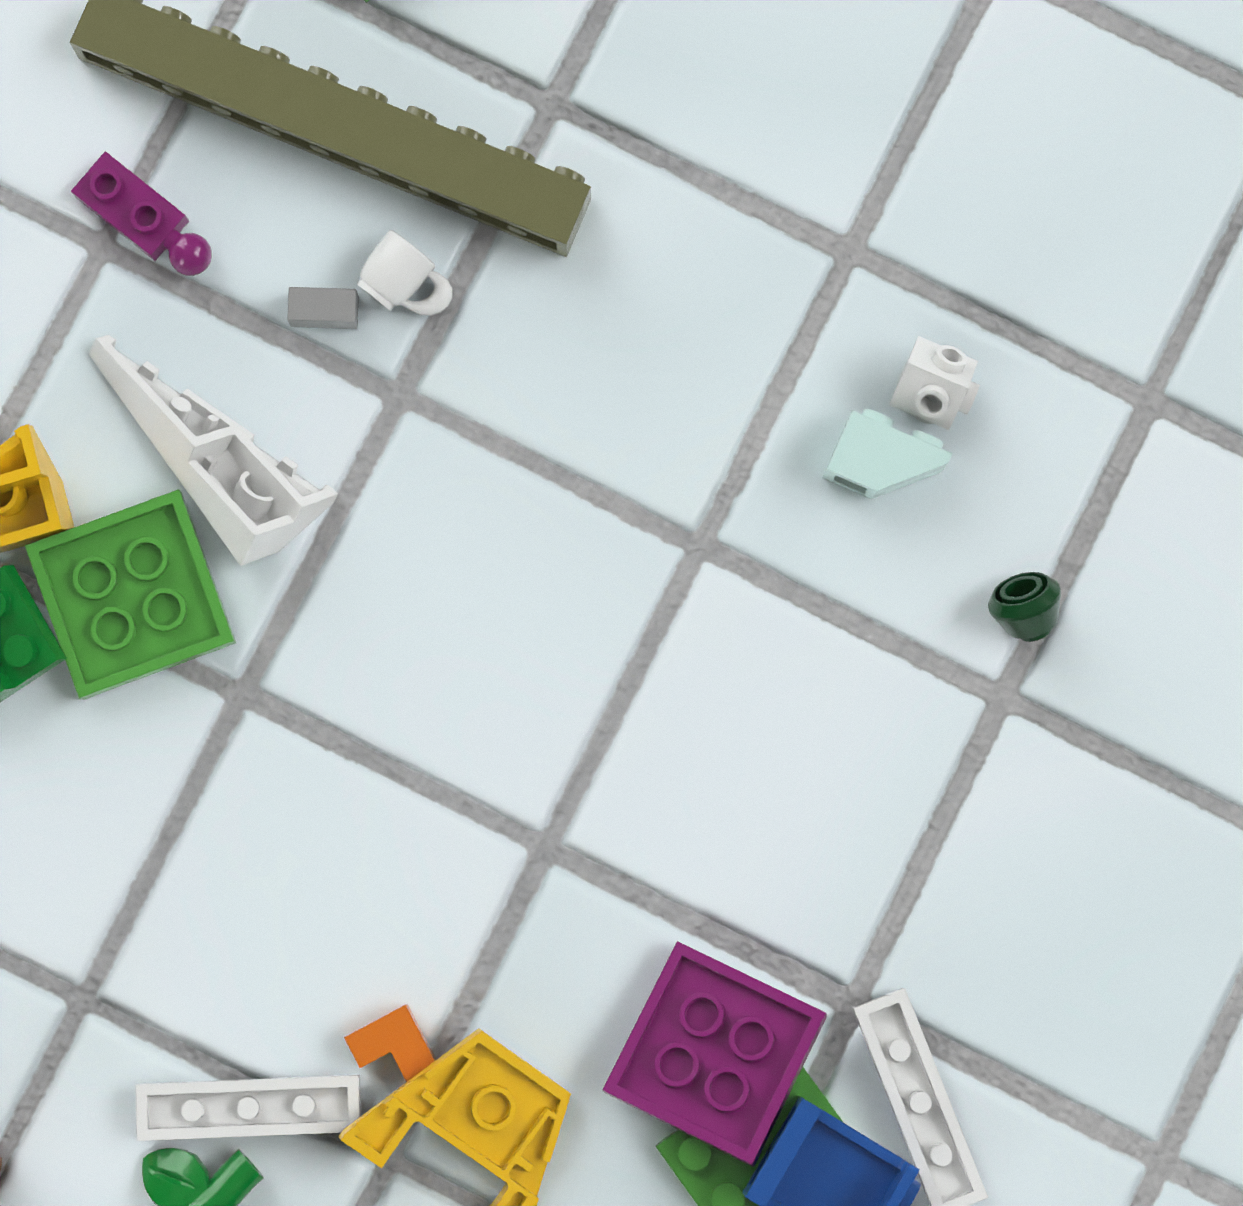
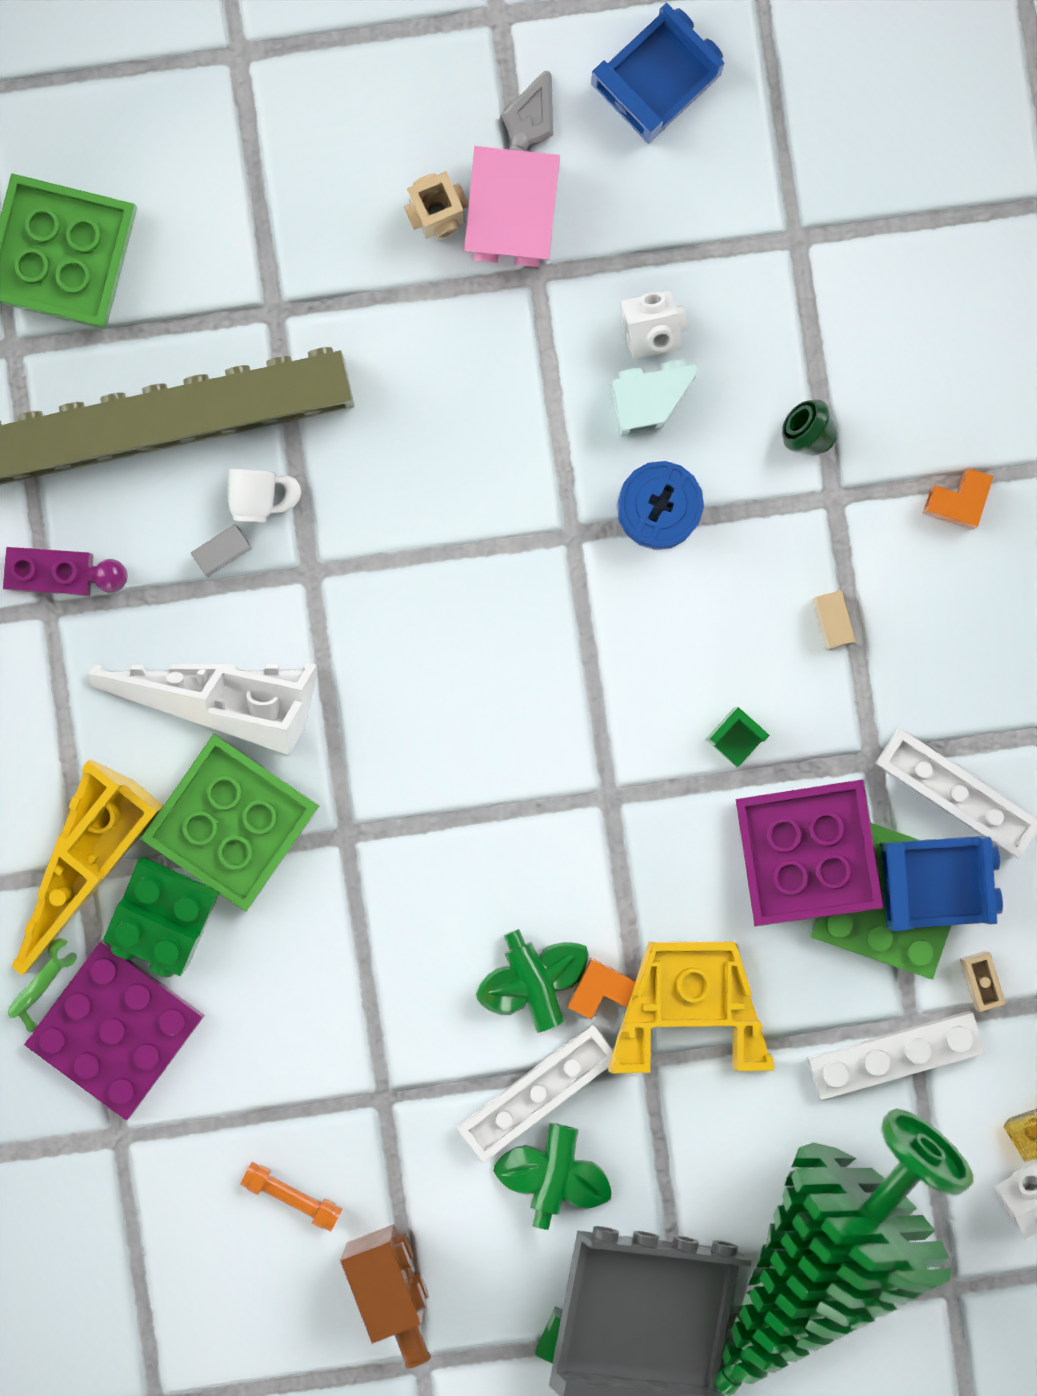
camera: 30 degrees left, 5 degrees up
none -> tan brick [404,171,468,239]
none -> bright pink panel [464,146,560,267]
none -> green plant [476,929,589,1033]
none -> light grey piece [501,71,553,151]
none -> blue panel [591,3,724,144]
none -> blue piece [617,461,704,550]
none -> green panel [705,707,770,768]
none -> tan piece [813,590,855,650]
none -> orange piece [922,468,994,529]

